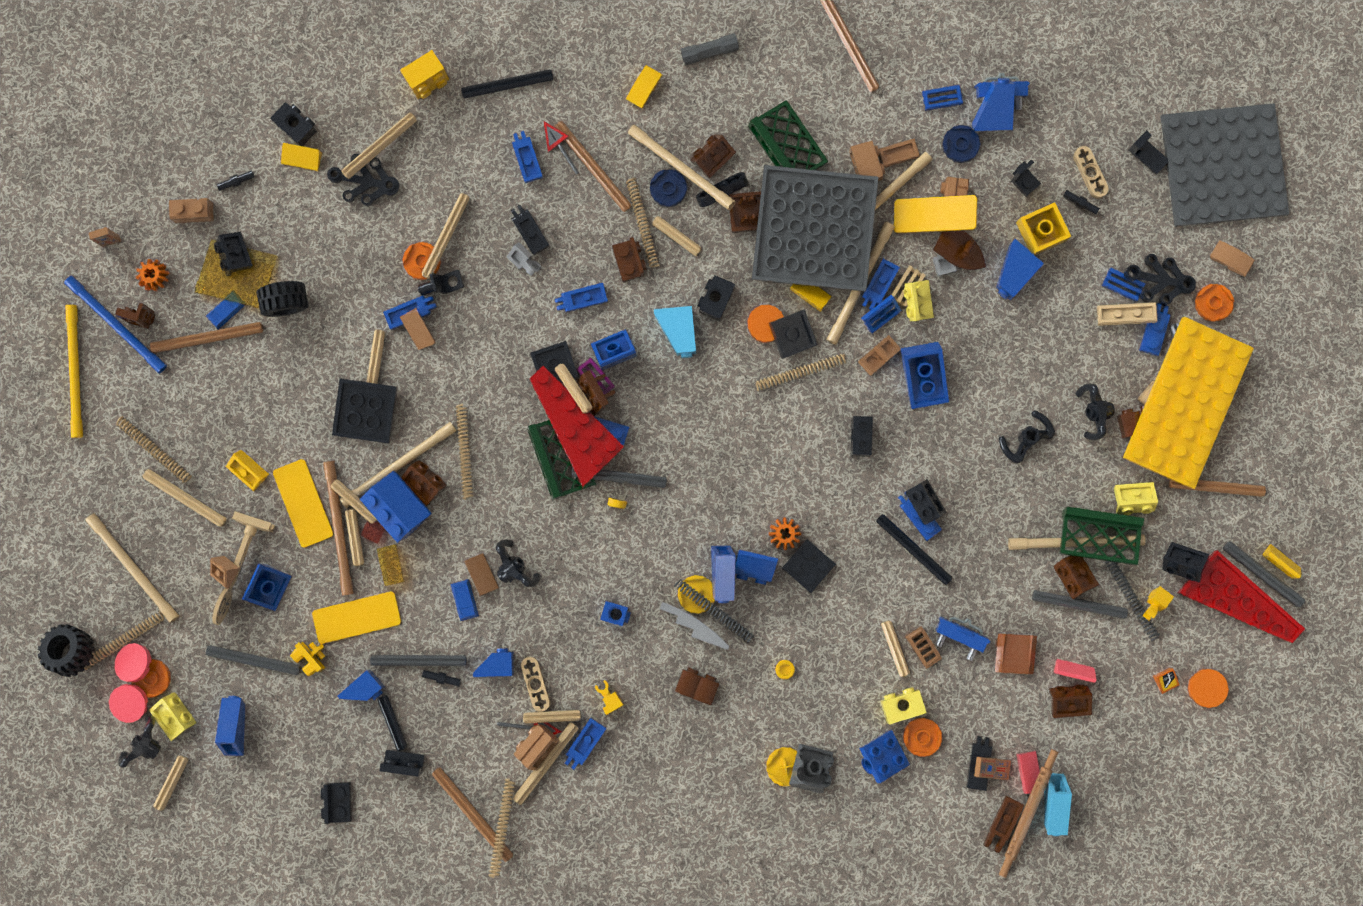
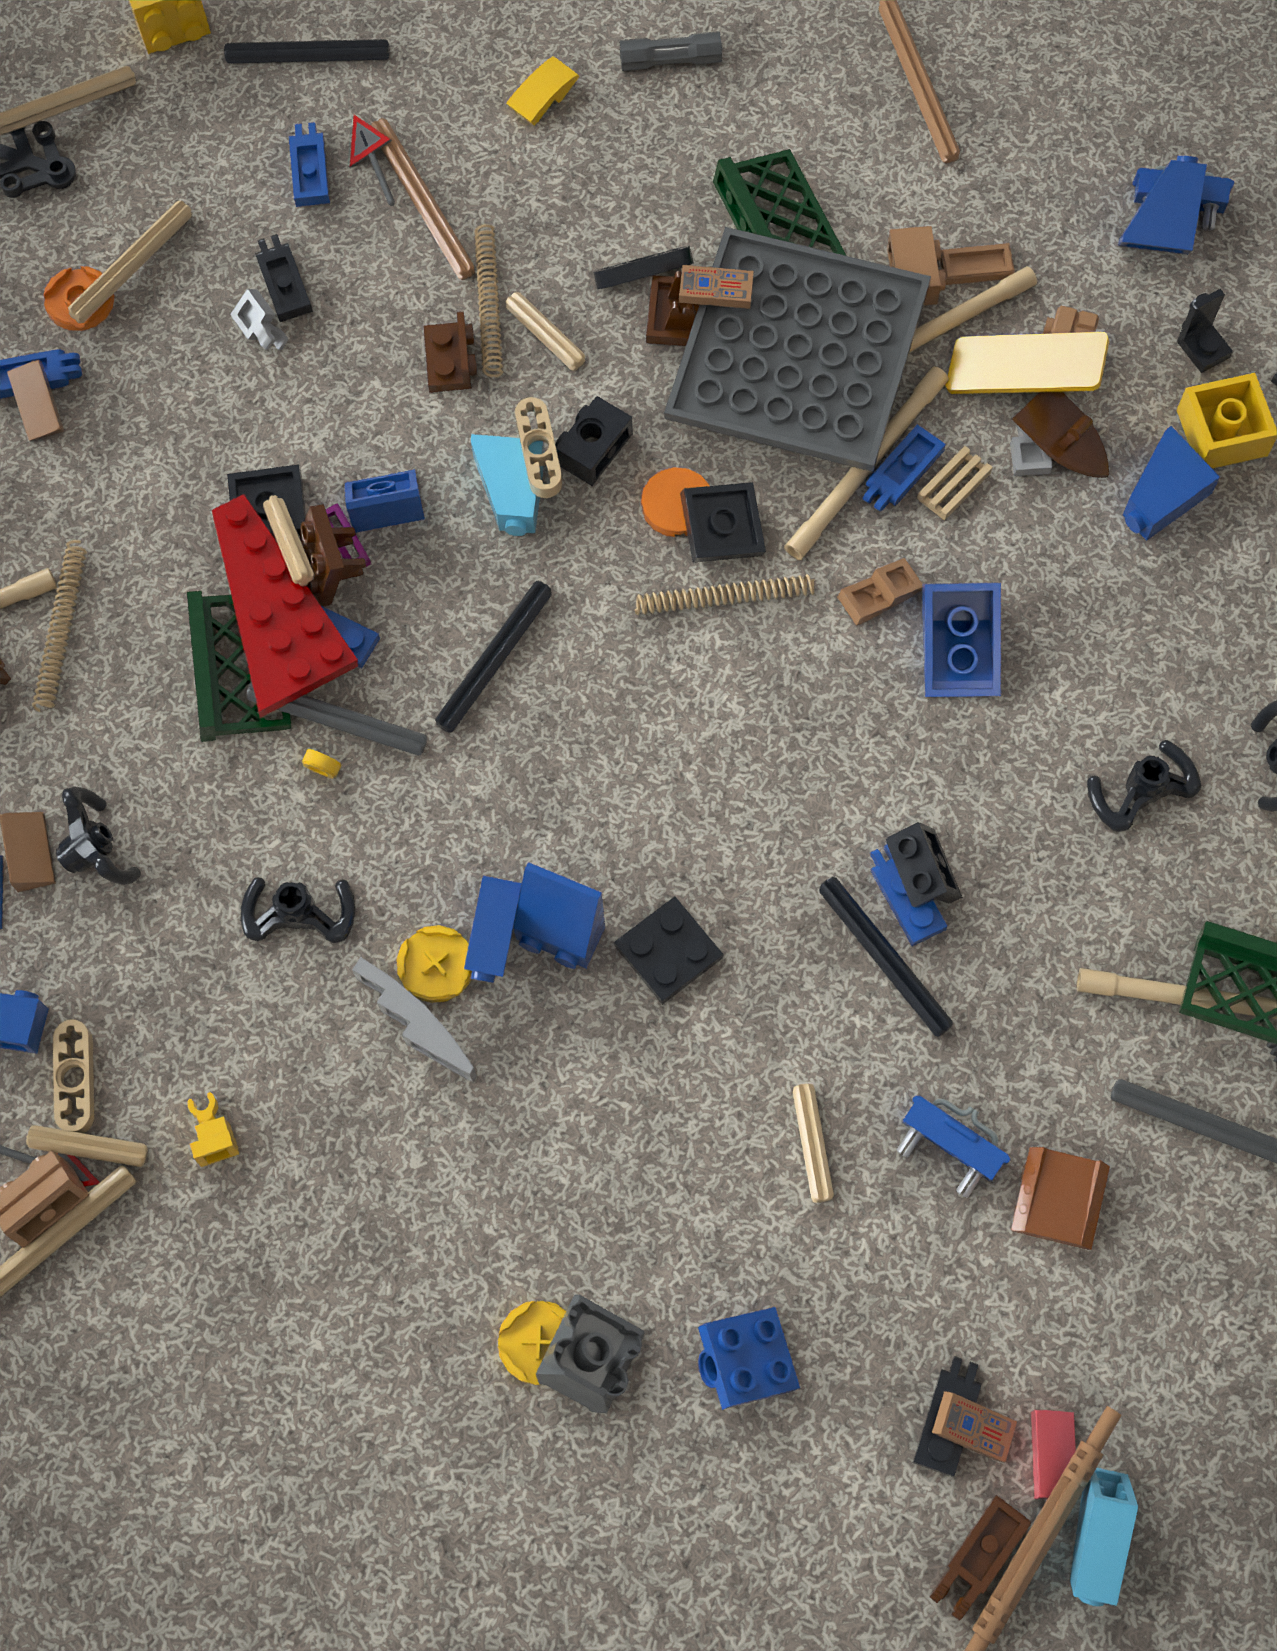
camera: 10 degrees right, 15 degrees down
black bracket [418,270,464,296] -> none
blue hinge [554,283,608,312] -> none
blue hinge [564,718,607,770] -> none
blue brick [600,601,631,626] -> none
tan piece [628,125,736,210] -> none
dark blue tile [650,169,687,207] -> none
dark grey piece [674,579,754,643] -> none
reddish brown brick [675,667,719,705] -> none
reddish brown bracket [690,134,736,178] -> none
orange gear [768,517,801,550] -> none
yellow tile [775,660,795,679] -> none
yellow slope [790,284,832,312] -> none
black brick [850,416,873,457] -> none
blue tile [861,295,902,334] -> none
light yellow brick [880,687,926,724] -> none
orange tile [903,718,942,757] -> none
light yellow bracket [904,280,934,321] -> none
medium nougat slope [904,626,942,669] -> none
blue tile [922,85,963,111] -> none
dark blue tile [942,125,981,163] -> none
reddish brown bracket [1049,684,1092,718] -> none
reddish brown bracket [1053,556,1099,599] -> none
coral slope [1054,659,1097,683] -> none
none -> black piece [240,877,356,943]
none -> black axle [435,581,552,733]
none -> tan beam [515,397,562,498]
none -> medium nougat tile [679,265,754,309]

